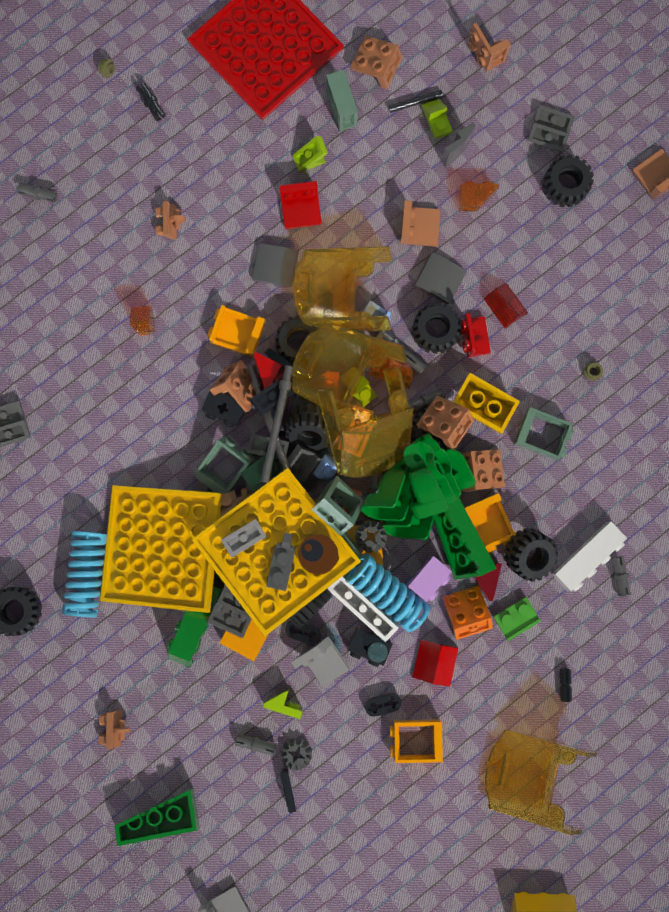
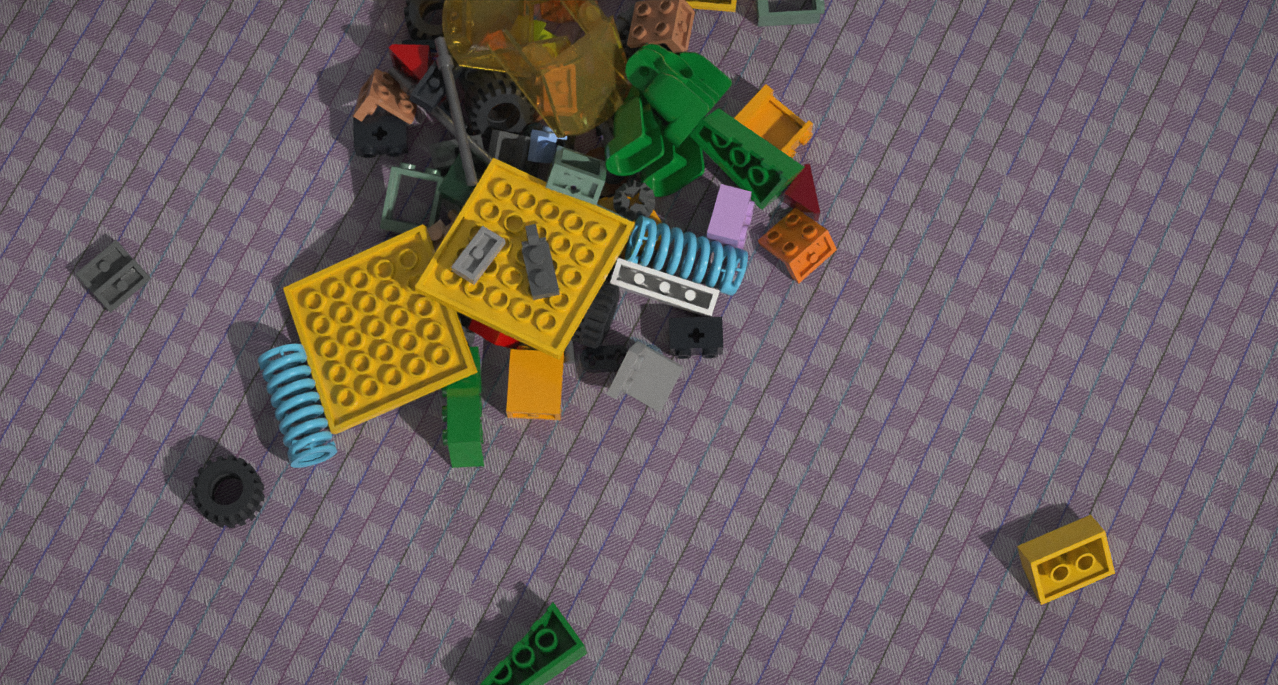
camera: 20 degrees left, 10 degrees down
nougat hips [99,710,130,749] -> none
clear orange slope [130,305,156,336] -> none
dark grey slope [206,585,252,638] -> none
light orange panel [208,305,266,358] -> none
dark grey pin [235,733,276,756] -> none
lime slope [263,688,303,719] -> none
black tile [280,768,297,813] -> none
dark grey gear [281,738,312,770] -> none
reddish brown tile [298,534,338,575] -> none
black beam [365,693,401,717] -> none
clear light blue plate [368,642,388,663] -> none
light orange window [390,719,443,763] -> none
red slope [412,639,459,687] -> none
nougat bracket [461,450,505,492] -> none
clear yellow windscreen [485,730,597,835] -> none
bright green plate [492,597,541,641] -> none
black tyre [504,528,558,582] -> none
white brick [552,521,627,591] -> none
black piece [560,668,572,702] -> none
dark grey pin [611,556,631,597] -> none

